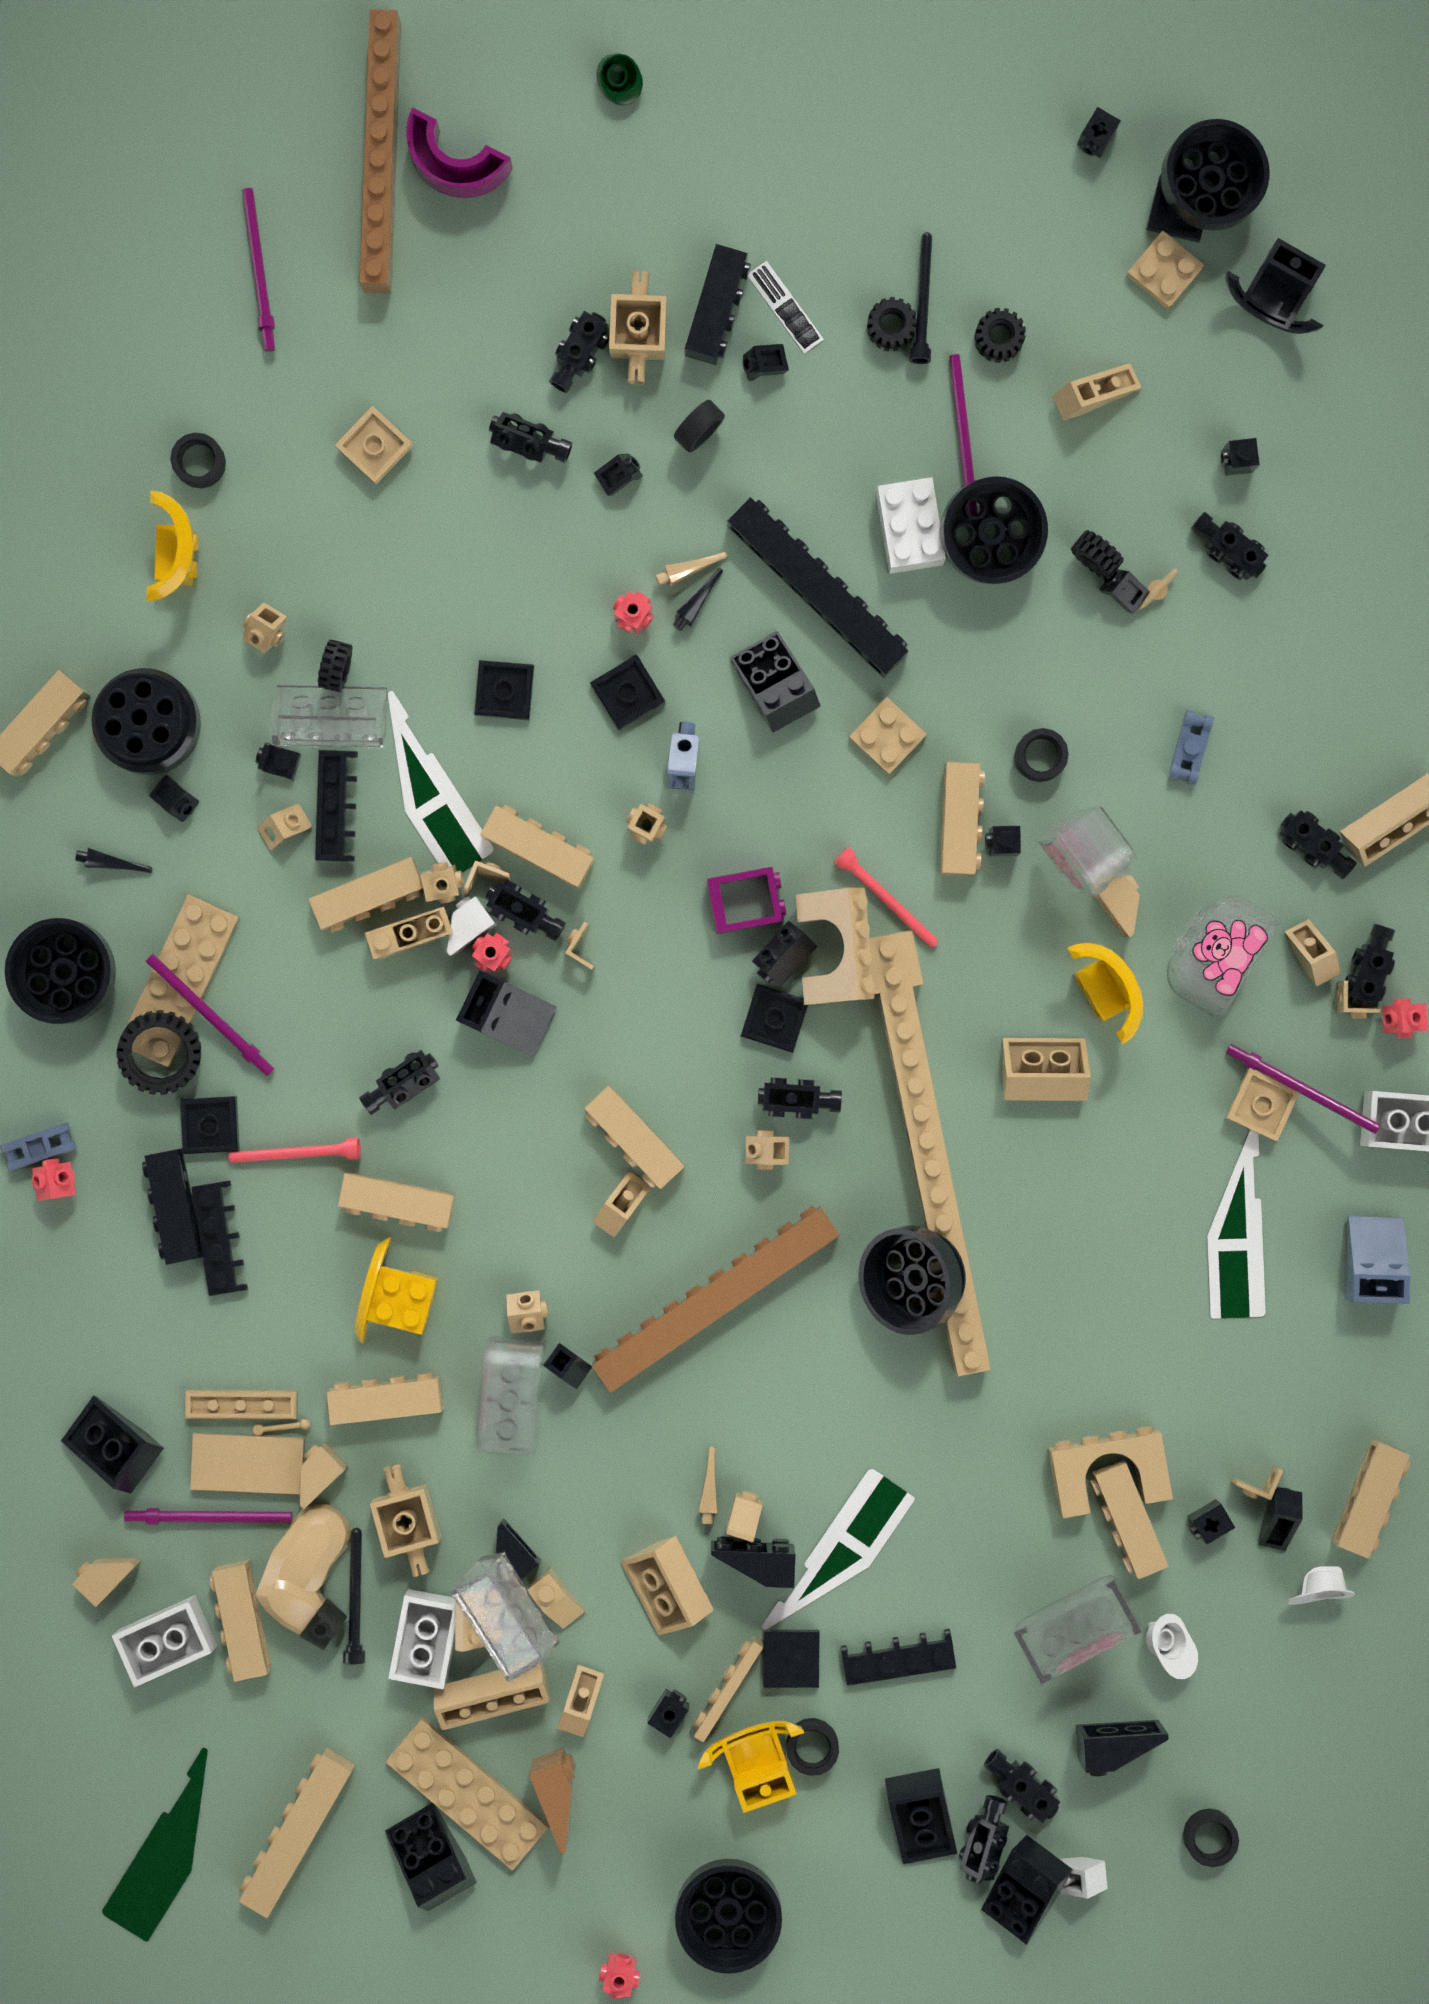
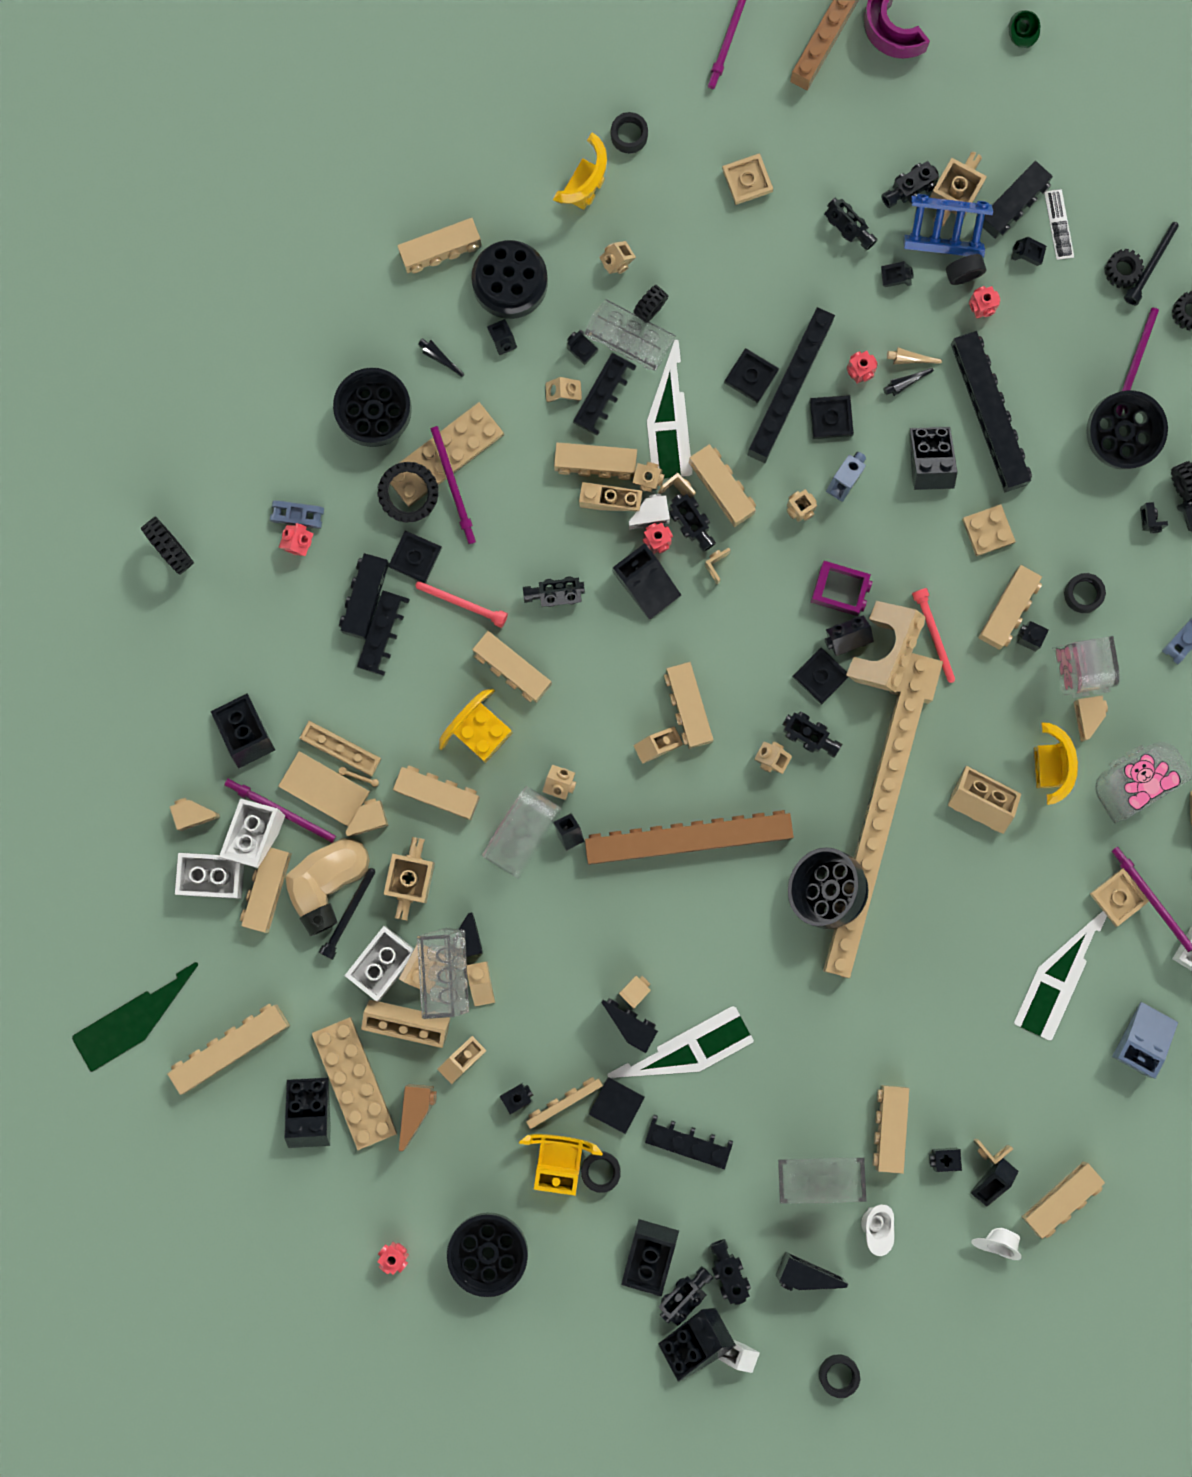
camera: 30 degrees right, 5 degrees down
tan slope [620,1536,714,1636] -> none
tan piece [698,1446,718,1524] -> none
white brick [876,477,946,574] -> none
tan arch [1048,1426,1173,1518] -> none
none -> white slope [219,799,285,868]
none -> black brick [747,307,835,463]
none -> blue fence [903,194,993,258]
none -> coral brick [969,286,1000,318]
none -> black bracket [1140,502,1168,533]

